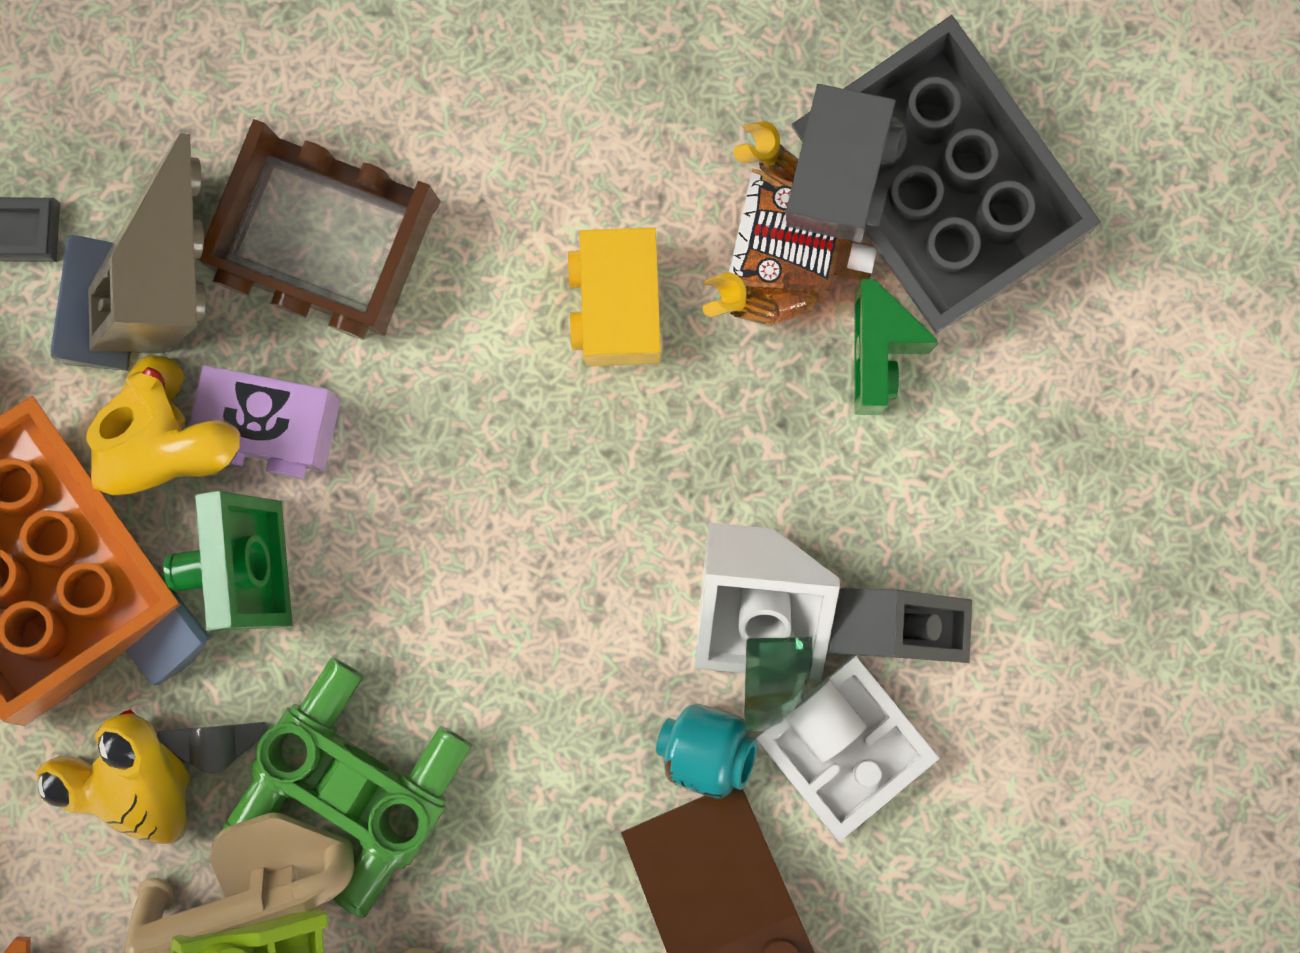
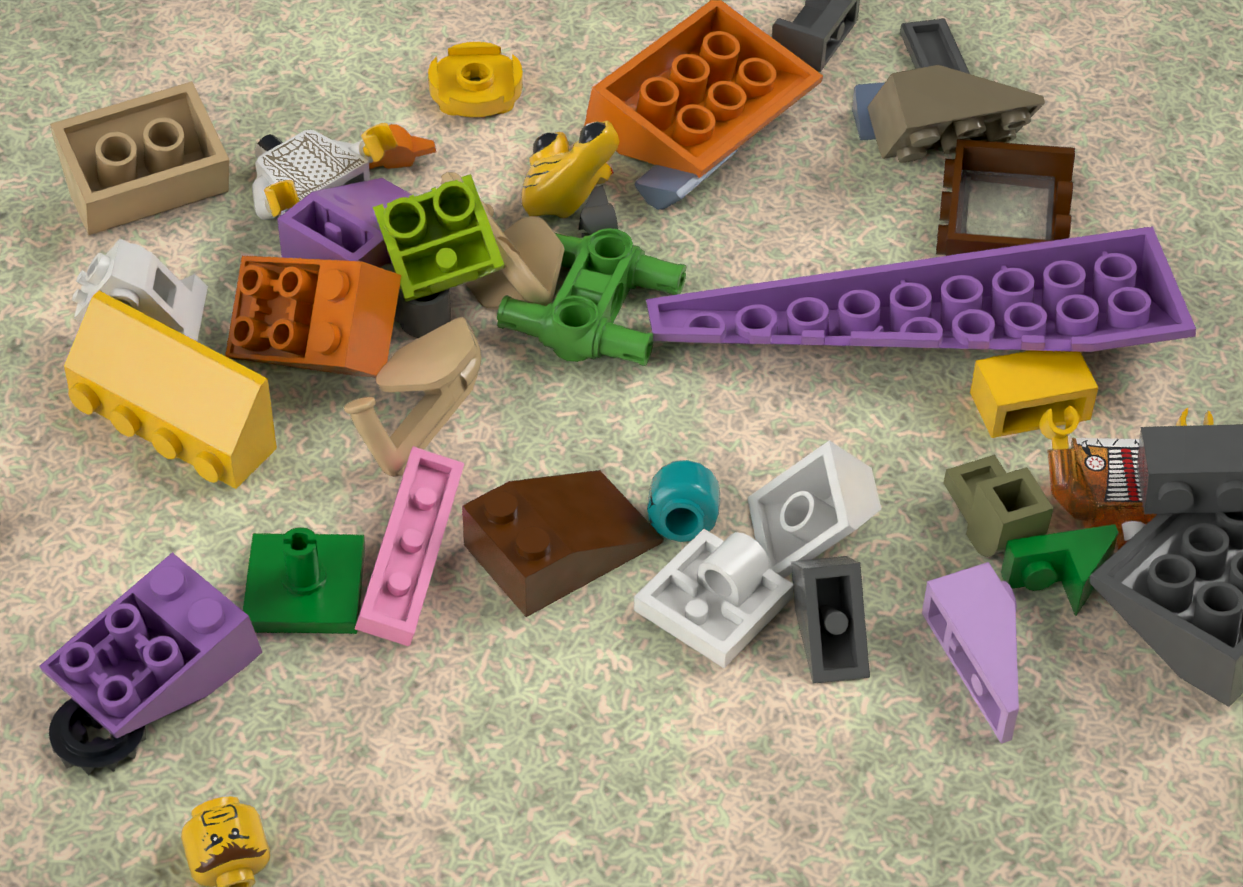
camera: 75 degrees right, 35 degrees down
yellow head [86,355,240,496] -> none
green tile [164,491,293,630] -> none
lavender brick [188,365,341,479] -> none
clear green brick [744,637,812,733] -> none
none -> medium lavender wedge [646,226,1196,352]
none -> lavender slope [922,562,1019,744]
none -> olive brick [943,455,1054,557]

